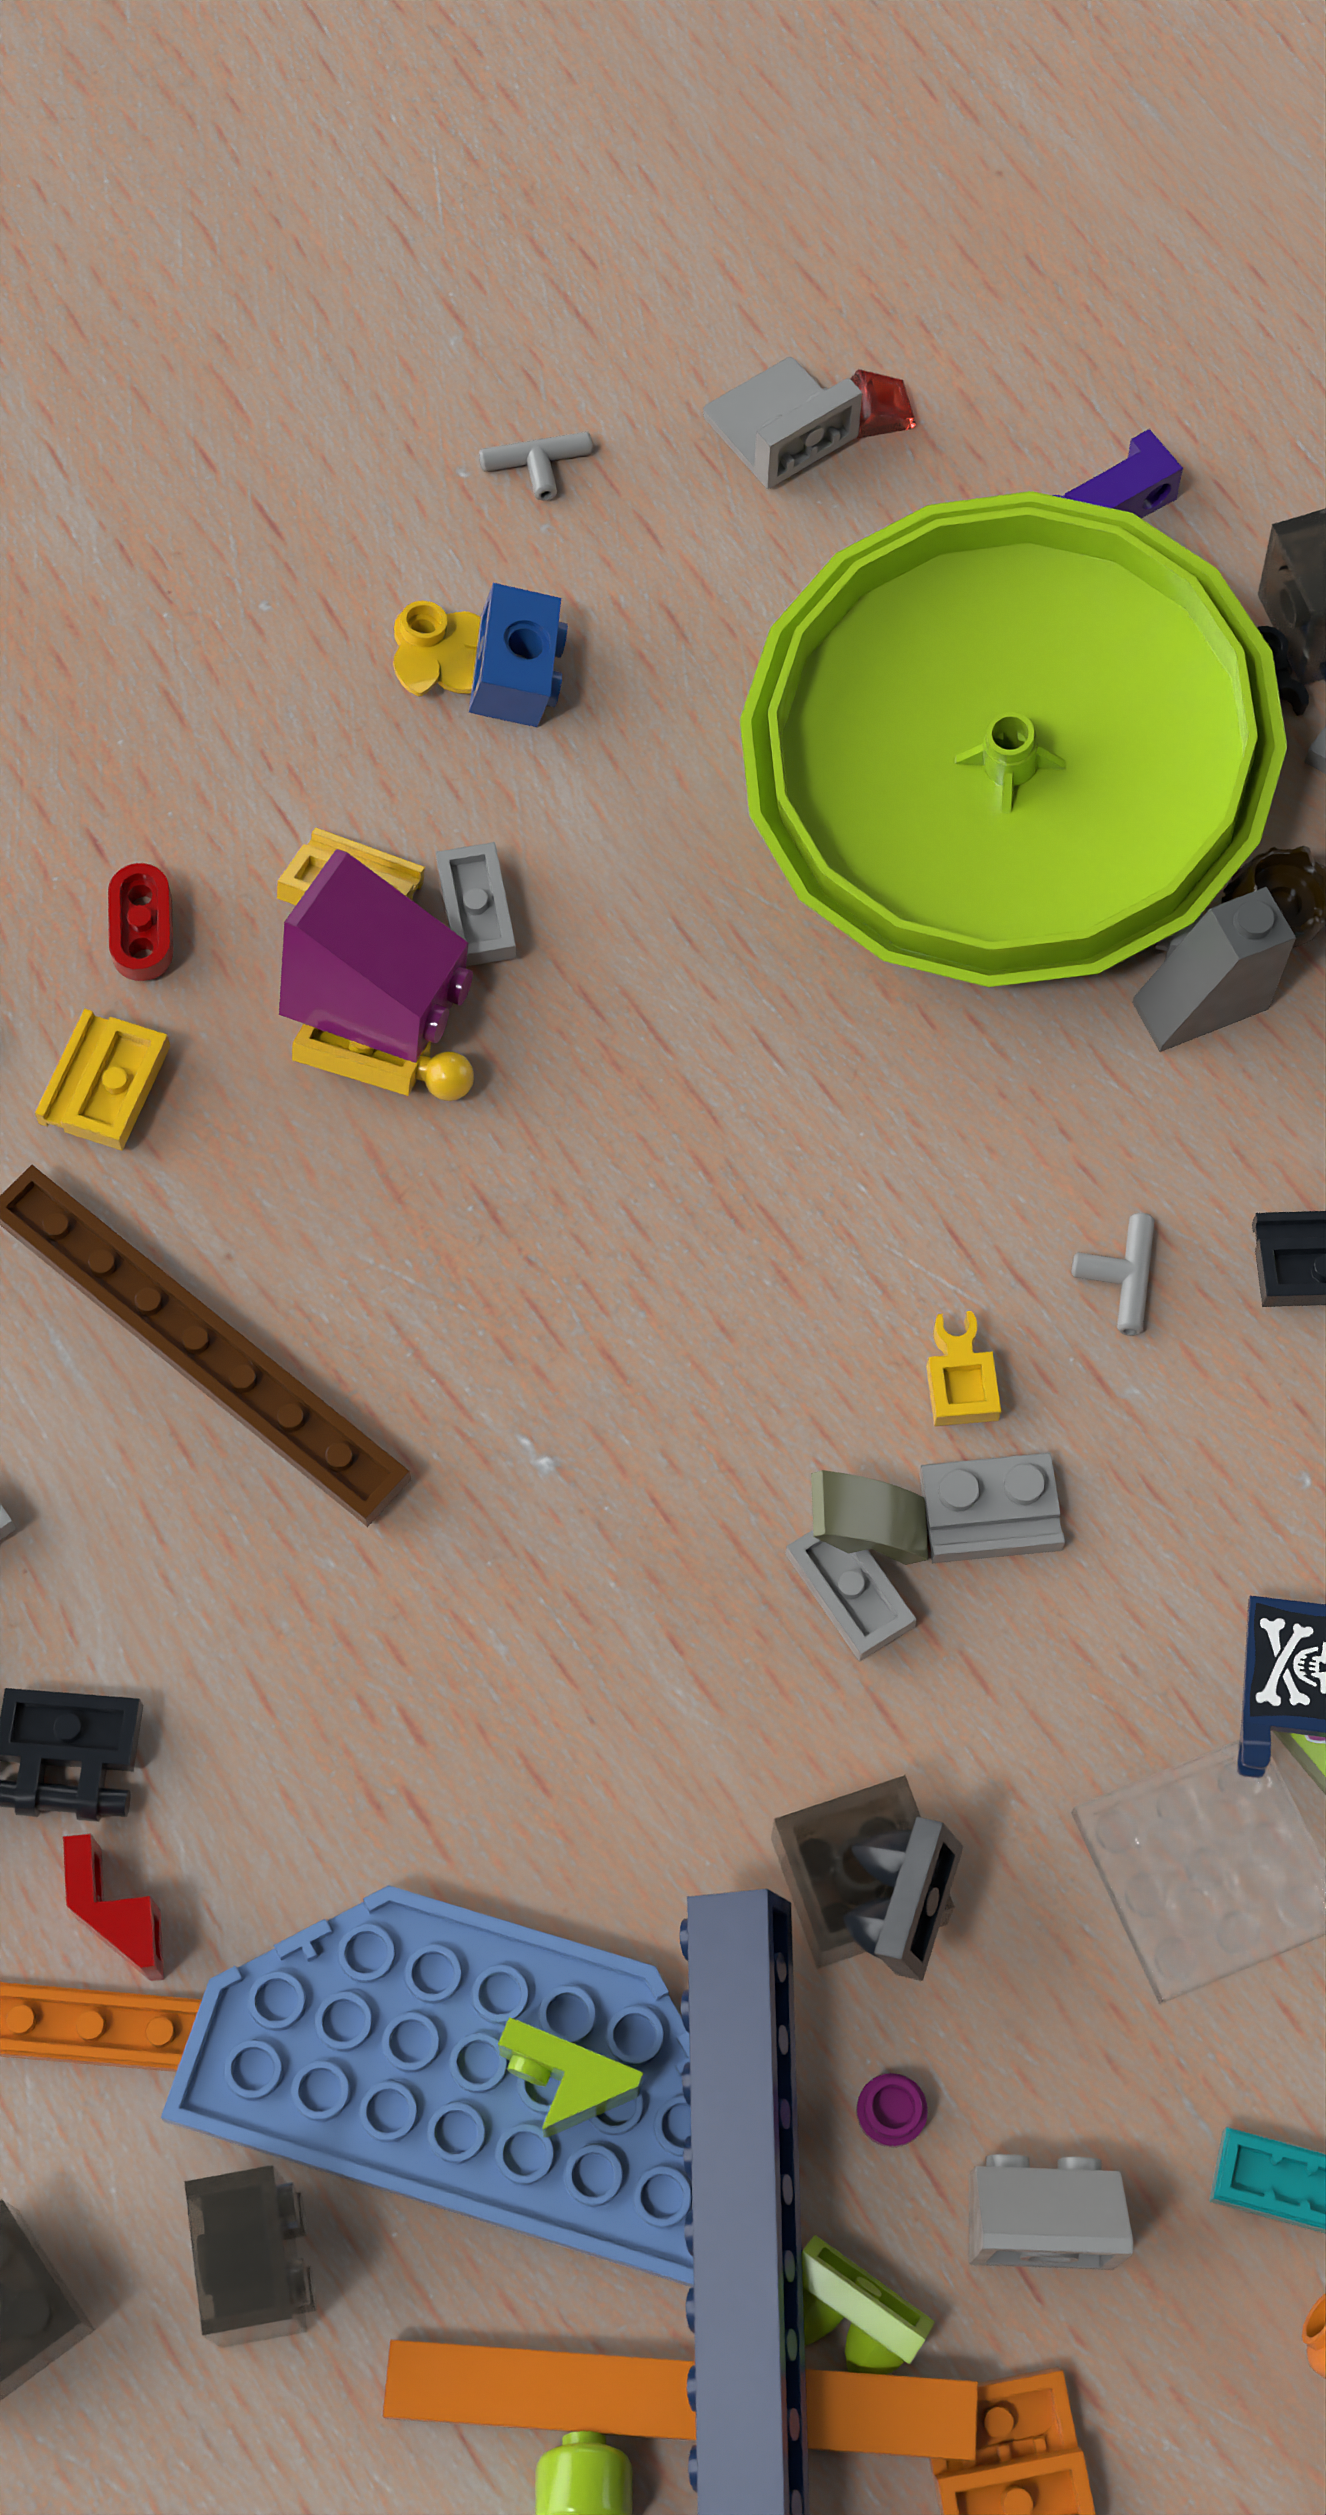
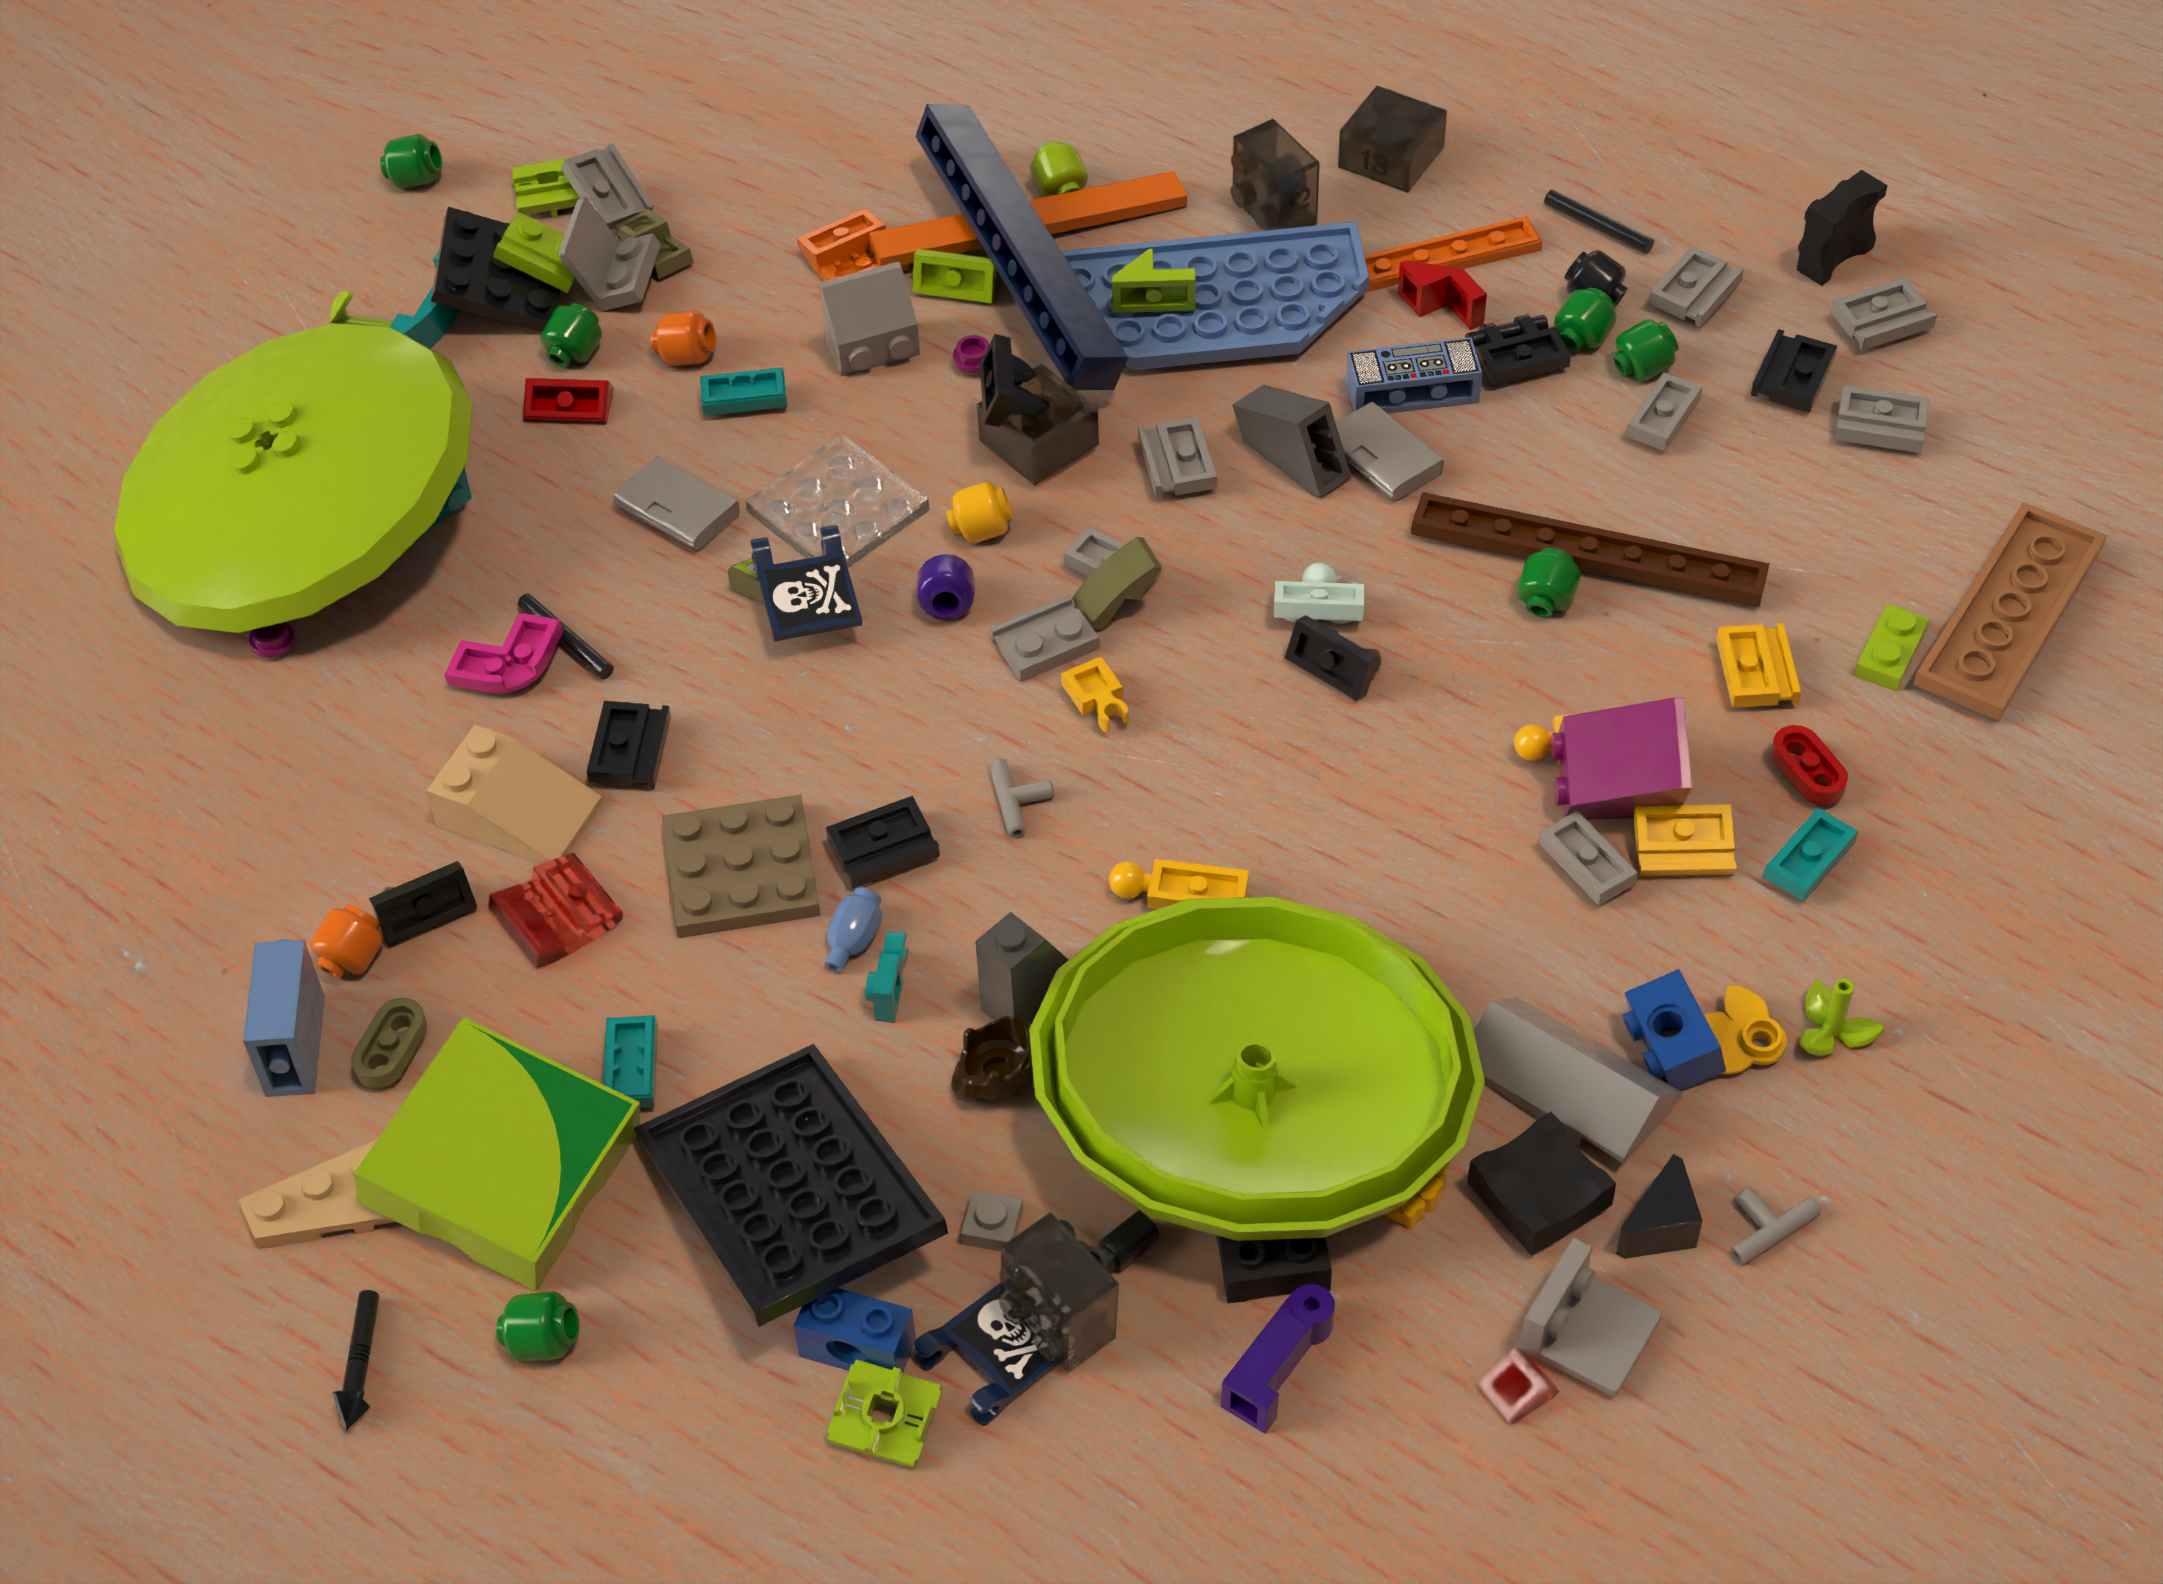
camera: 160 degrees right, 15 degrees down
none -> dark purple head [917,554,975,620]
none -> yellow head [946,481,1014,544]
none -> yellow plate [1109,859,1249,909]
none -> light grey plate [1138,417,1217,499]
none -> dark grey slope [1232,385,1351,498]
none -> light aqua plate [1274,562,1364,624]
none -> black tile [1285,615,1382,701]
none -> light grey piece [1335,402,1444,500]
none -> medium blue brick [1345,337,1482,414]
none -> black brick [1467,1112,1617,1256]
none -> light grey slope [1474,998,1682,1164]
none -> green head [1516,548,1581,617]
none -> black slope [1616,1154,1703,1259]
none -> teal plate [1763,807,1858,901]
none -> lime plant [1799,978,1884,1056]

